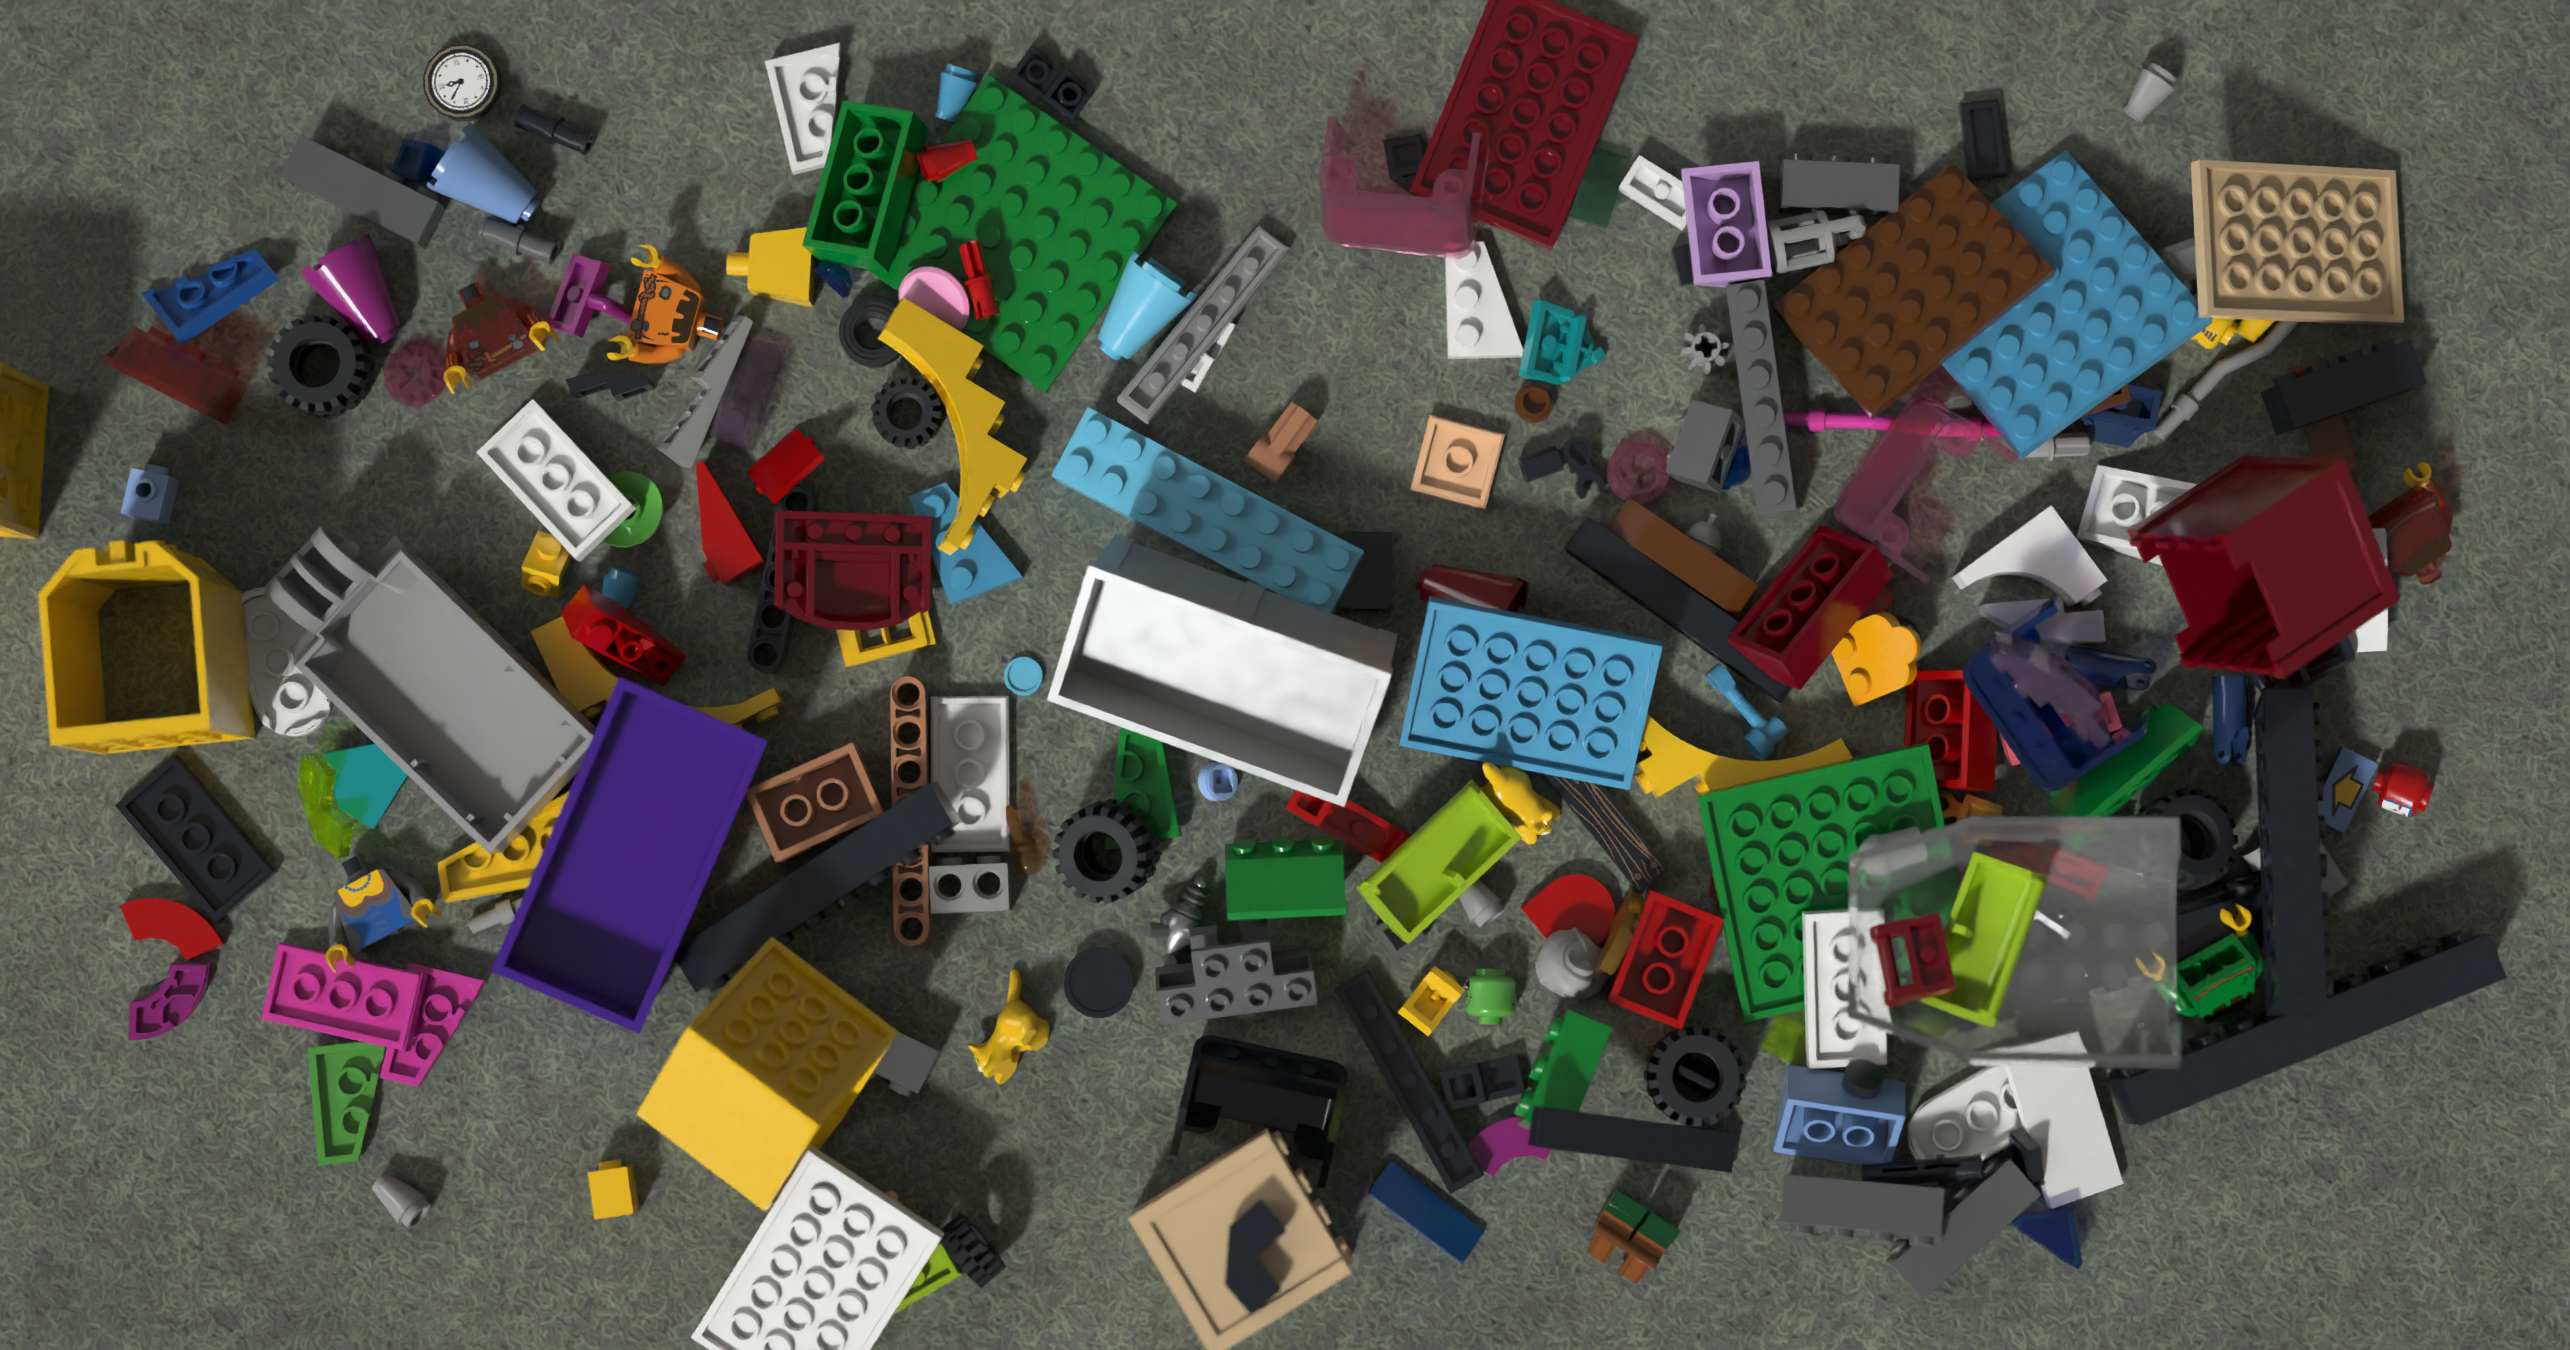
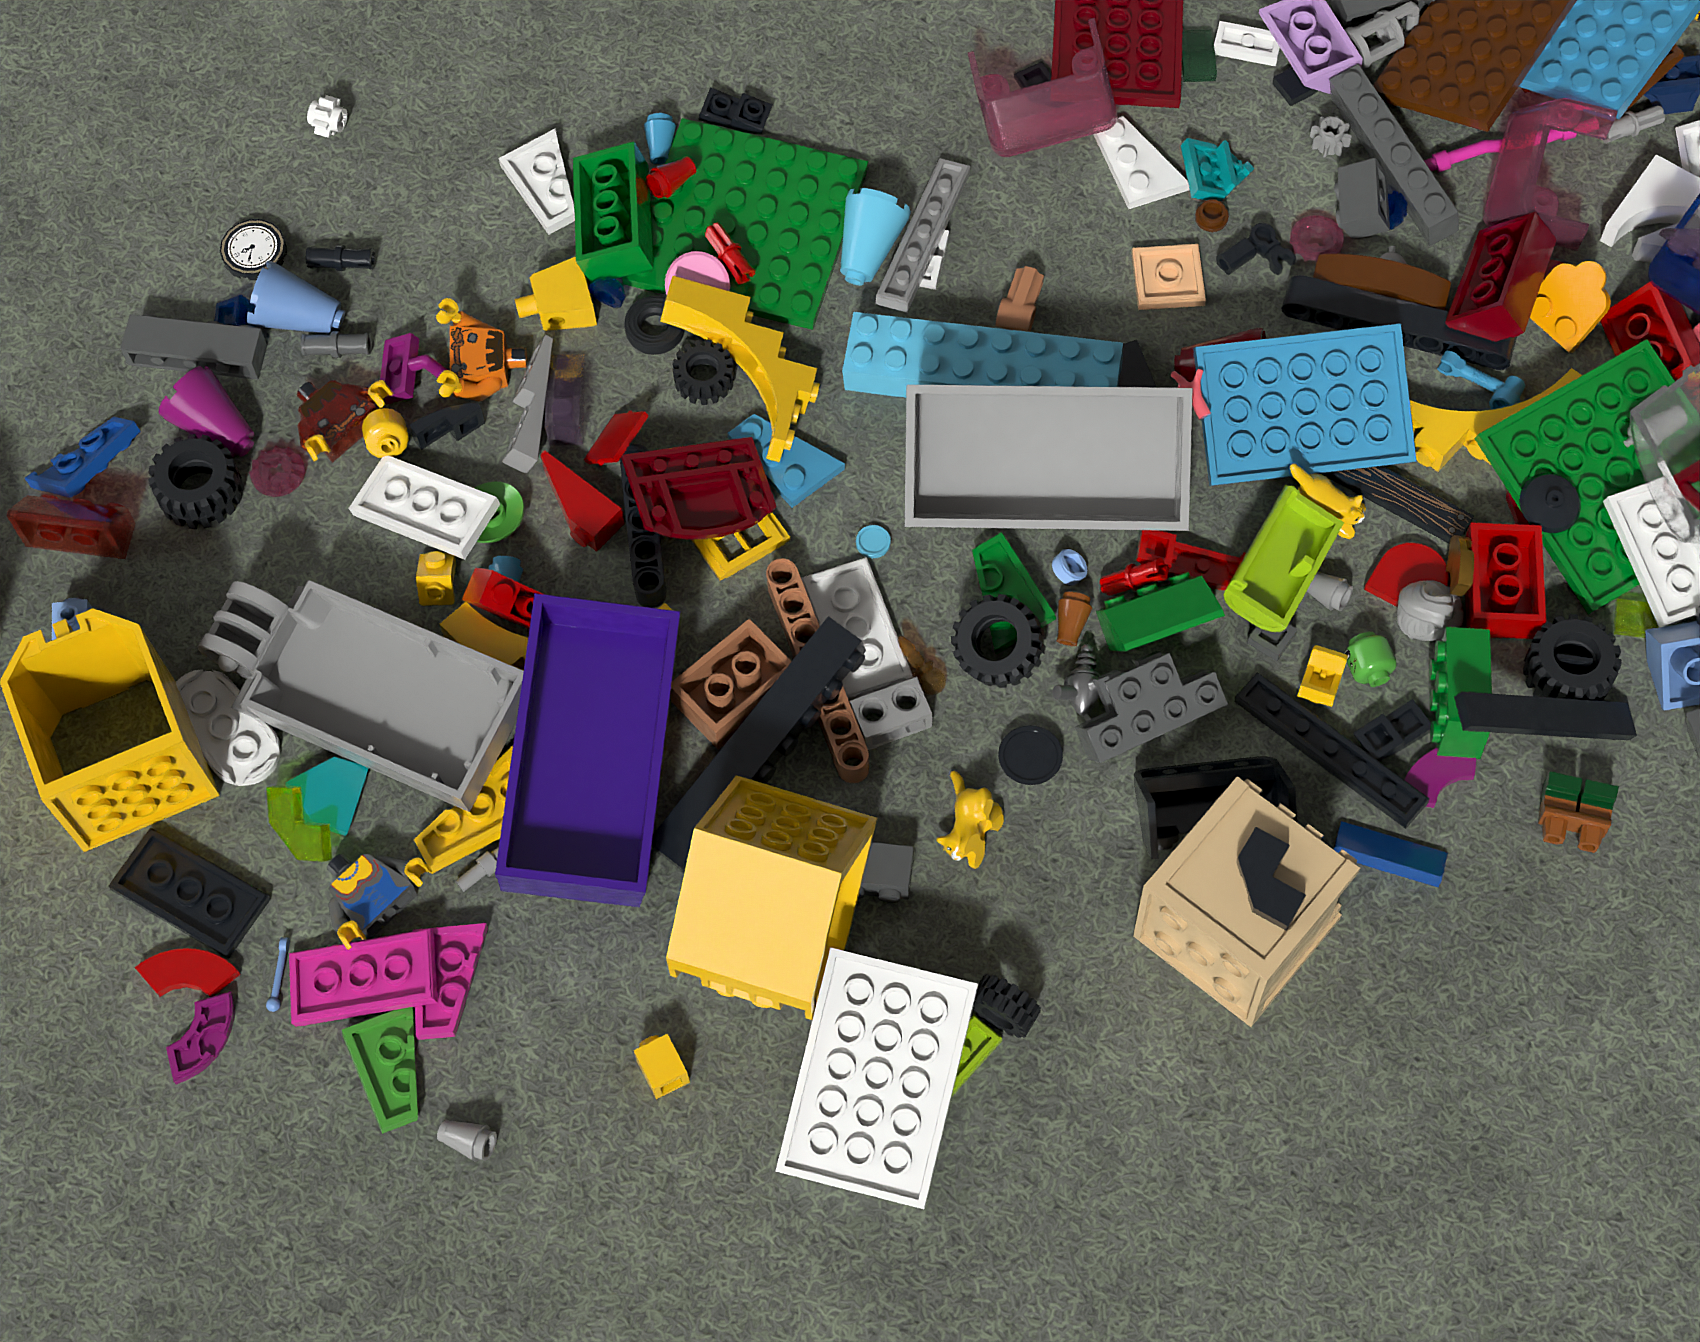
camera: 15 degrees left, 20 degrees down
none -> medium blue hinge [266,937,290,1012]
none -> yellow head [362,408,409,458]
none -> dark orange cone [1056,592,1093,646]
none -> red axle [1100,558,1168,596]
none -> coral bar [1171,369,1211,420]
none -> black piece [1519,473,1581,533]

